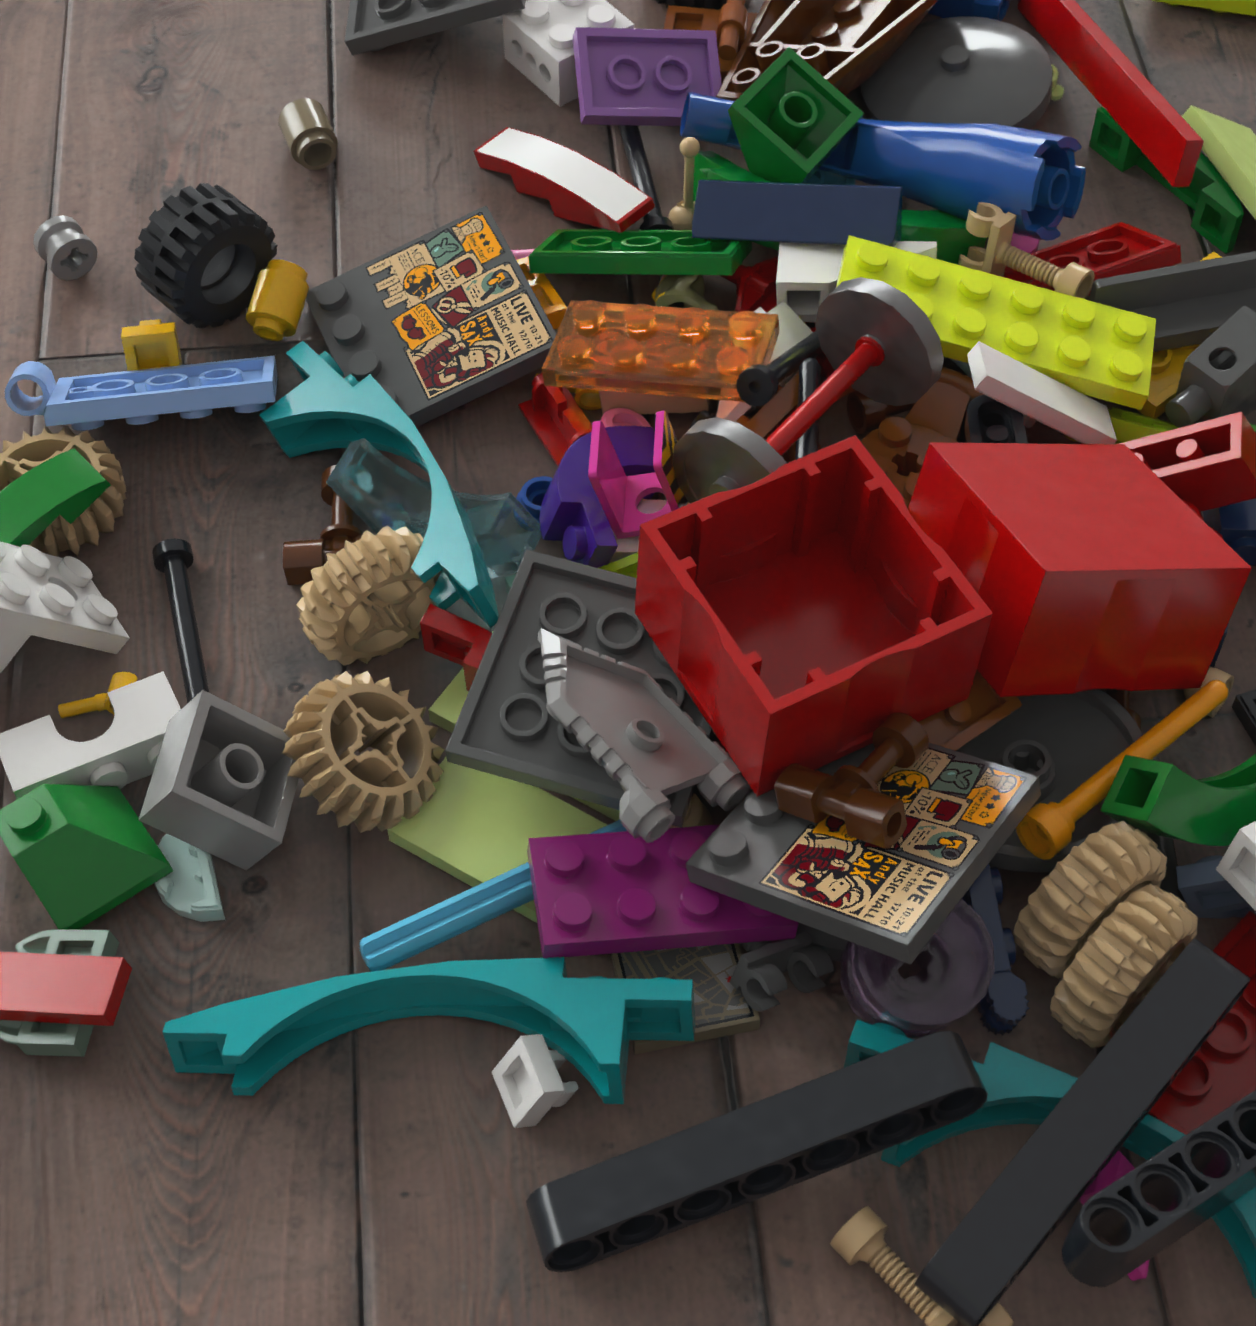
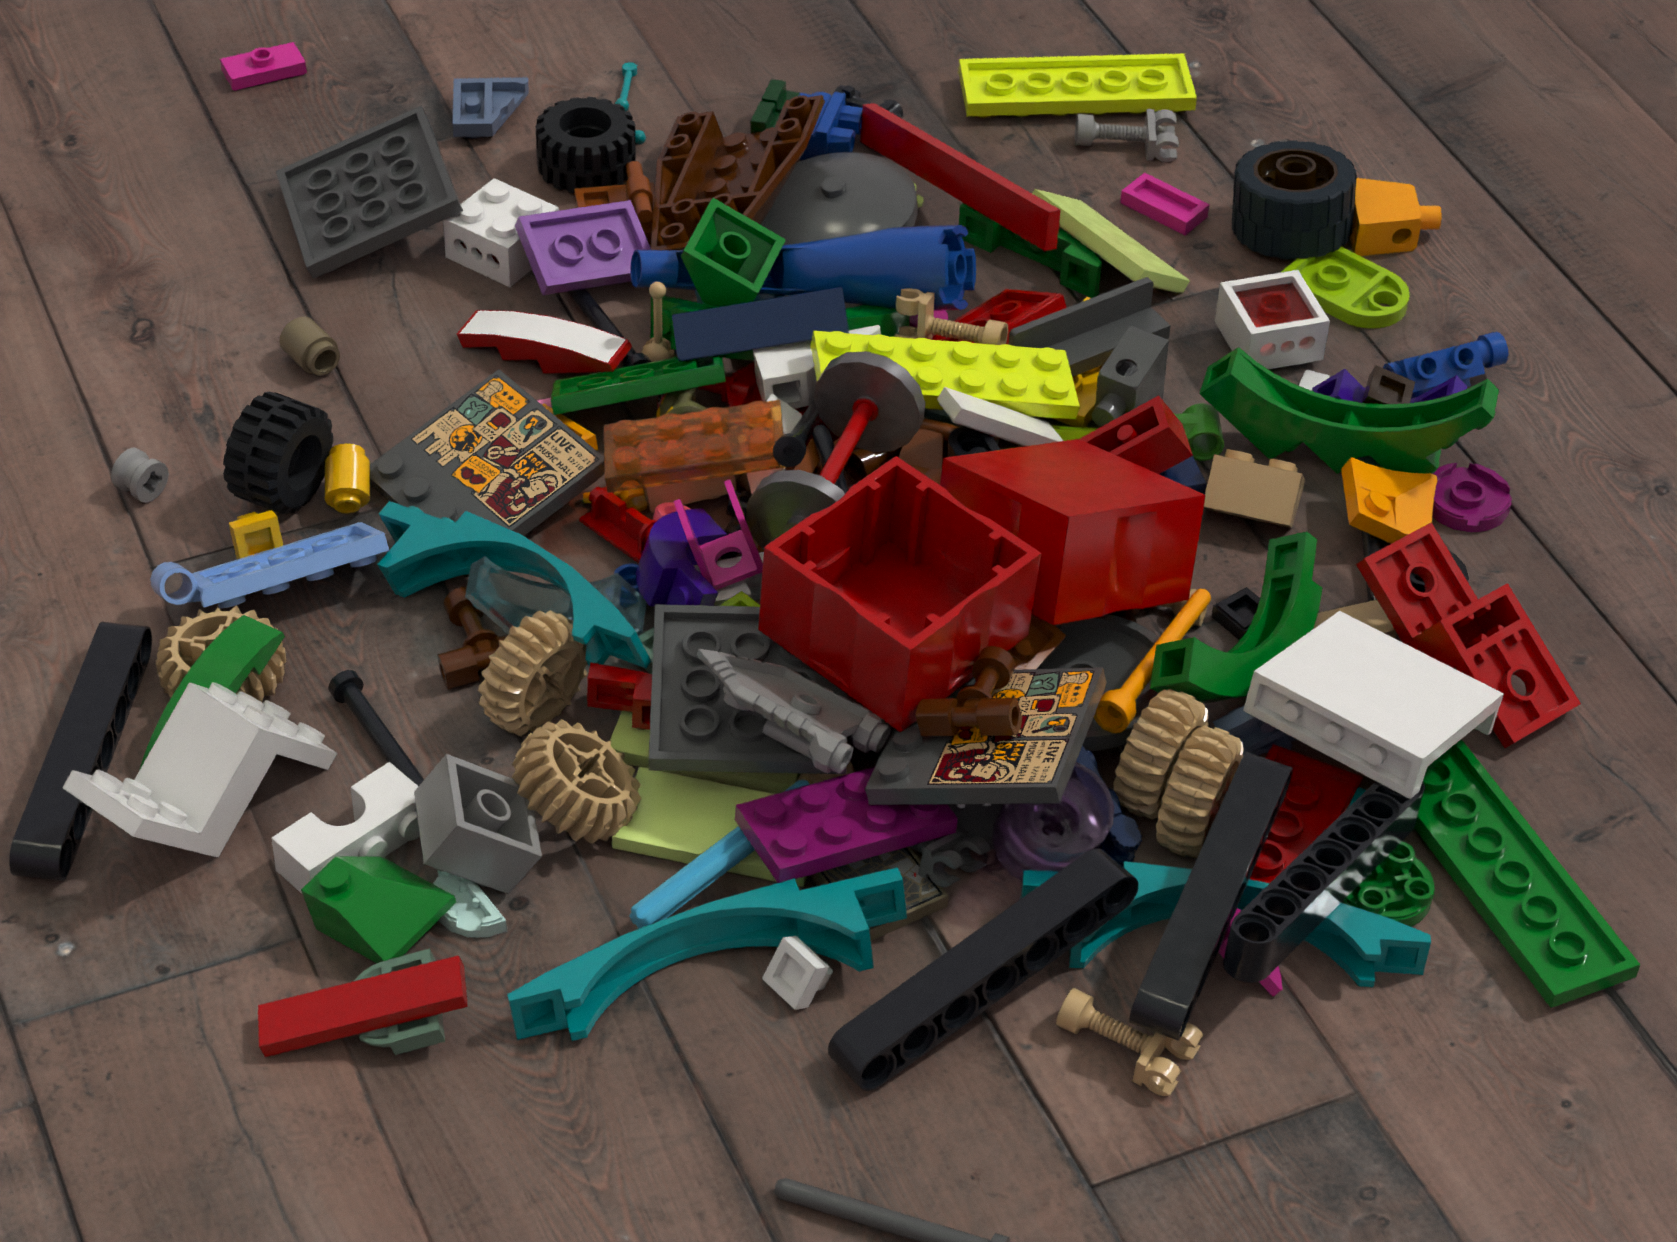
camera: 20 degrees left, 10 degrees down
yellow hand [58,672,137,718] -> none

